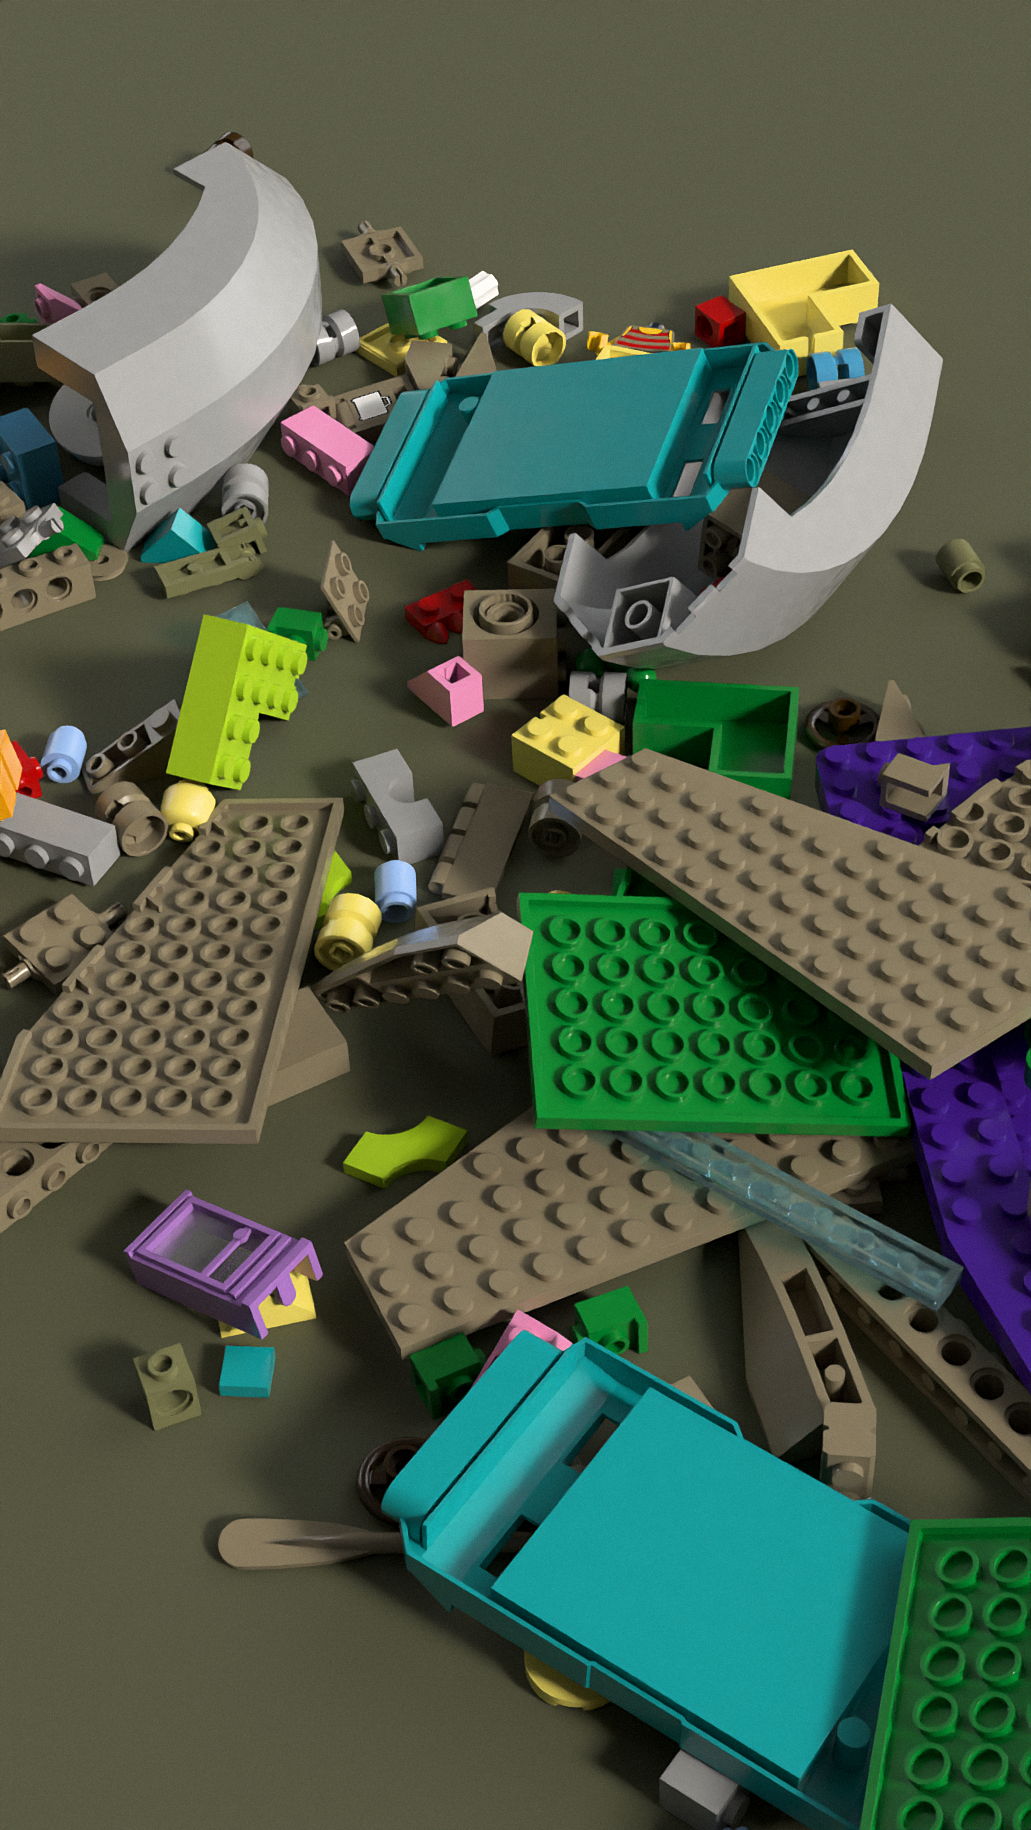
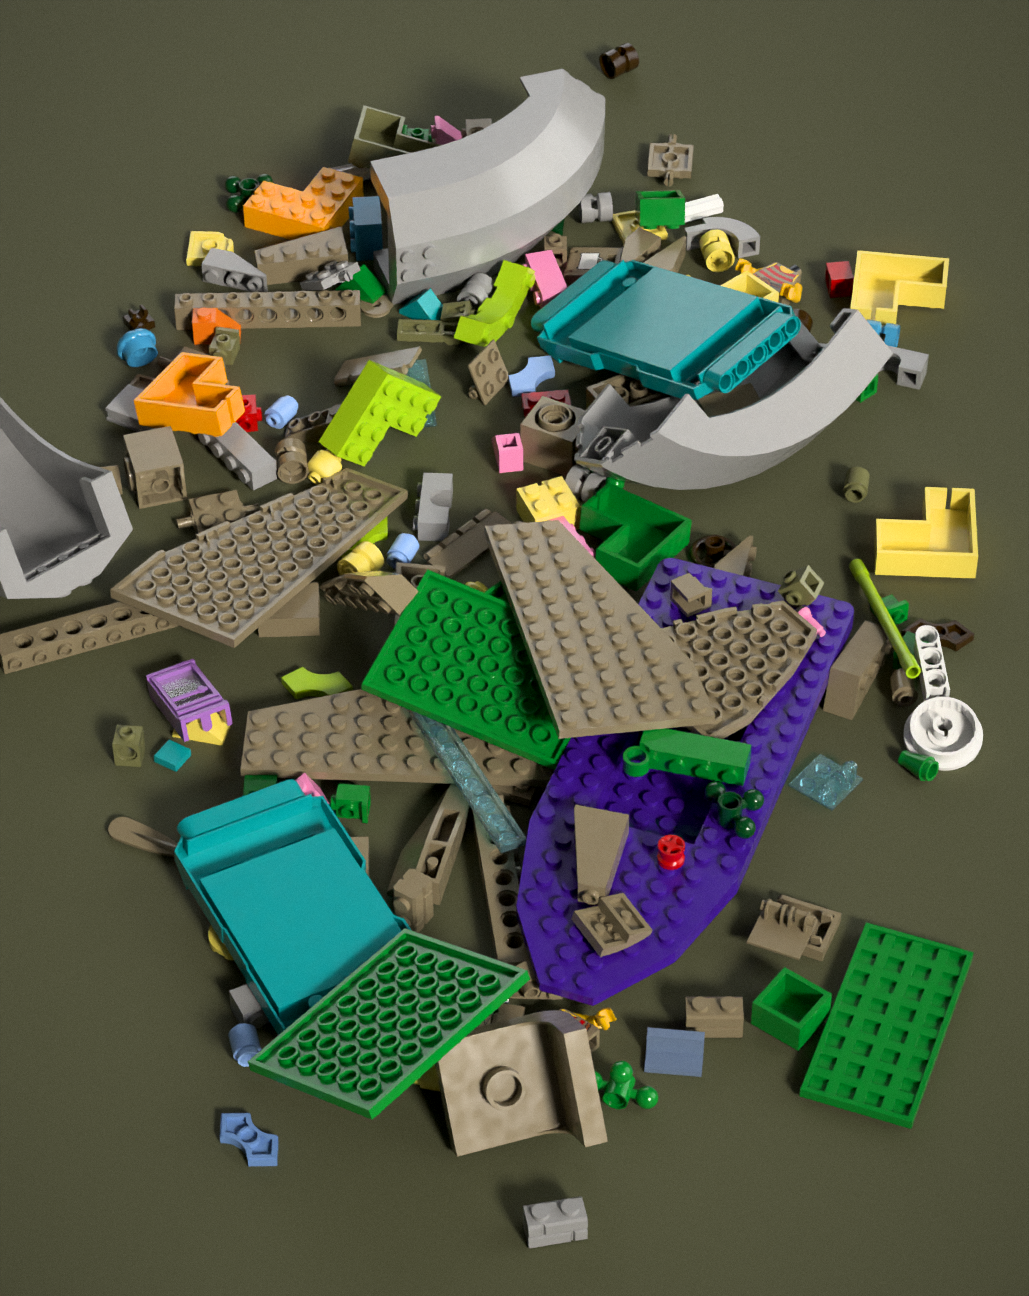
camera: 25 degrees right, 0 degrees up
green brick [266,607,328,661] -> none
none -> dark tan windscreen [334,346,422,387]
none -> lime brick [454,260,535,347]
none -> light blue tile [508,355,555,397]

